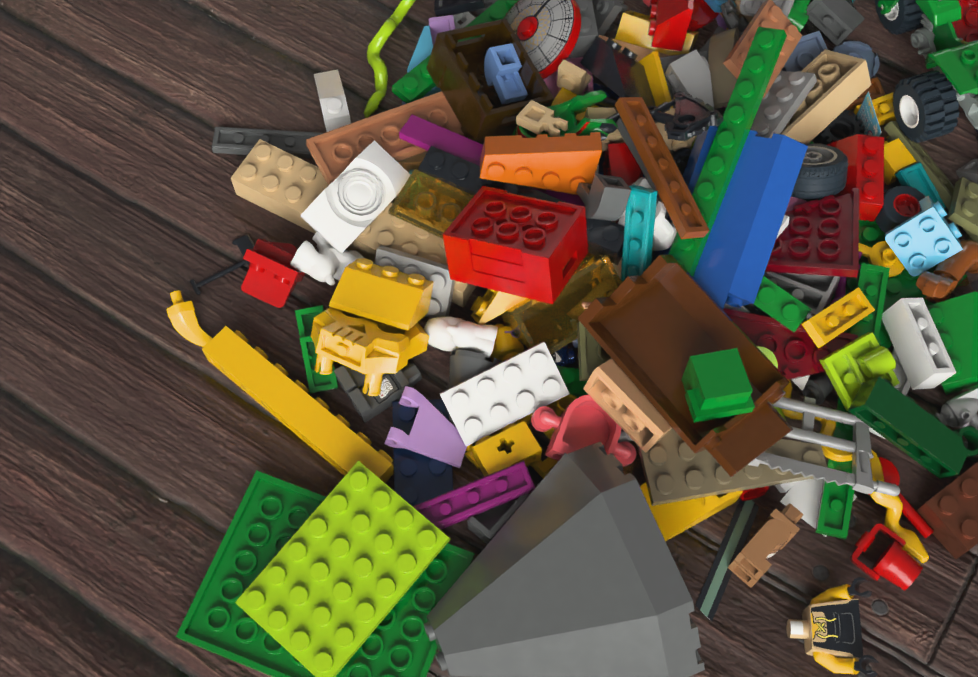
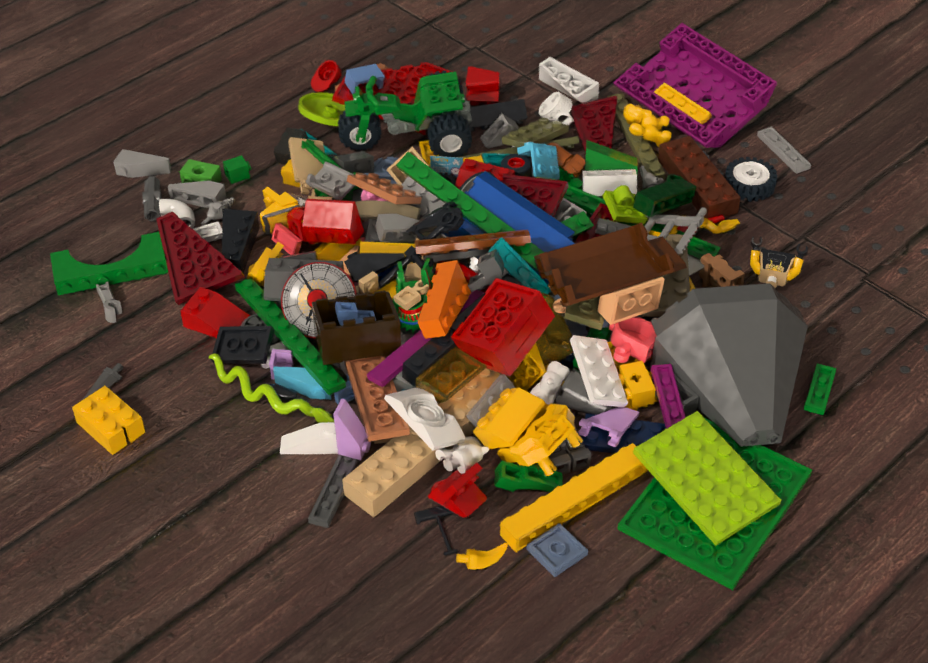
camera: 75 degrees left, 20 degrees down
green plate [681,348,755,423] -> none
yellow plate [802,287,875,348] -> none
red piece [850,523,923,591] -> none
none -> black cone [267,383,297,403]
none -> lavender slope [333,399,371,460]
none -> sand blue tile [526,523,588,577]
none -> dark grey axle [595,218,631,235]

